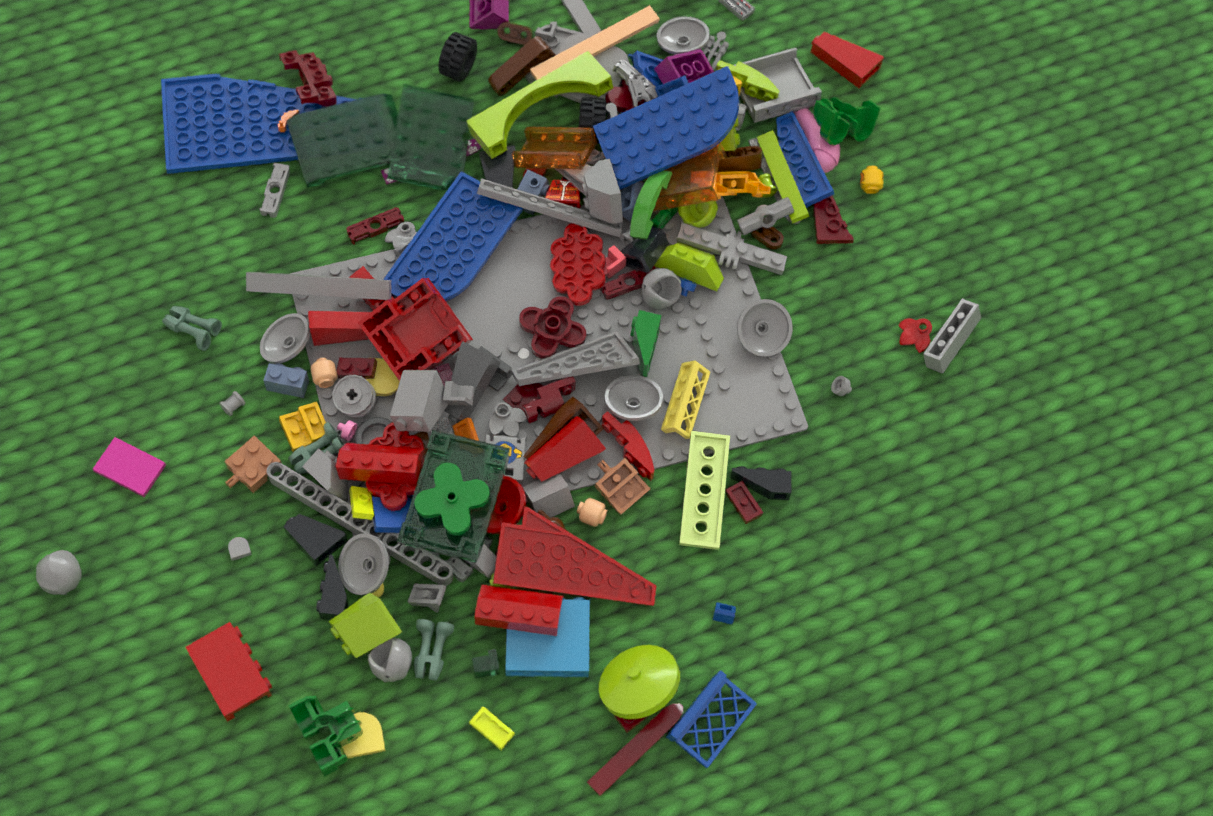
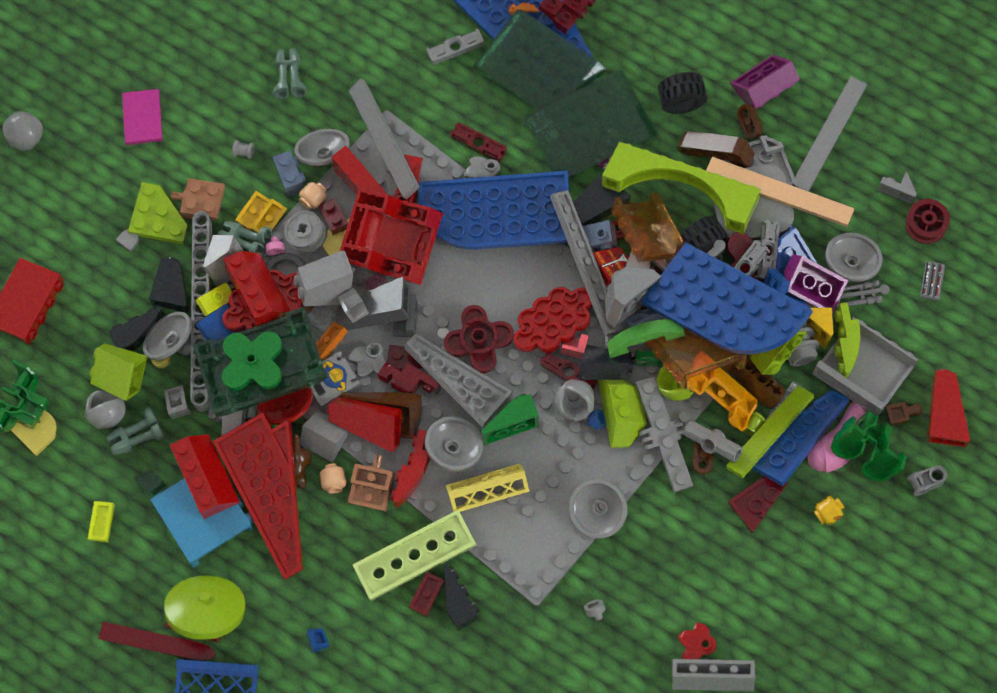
camera: 65 degrees right, 5 degrees up
none -> lime plate [128,182,188,245]
none -> reddish brown plate [885,402,922,426]
none -> light grey piece [907,466,947,496]

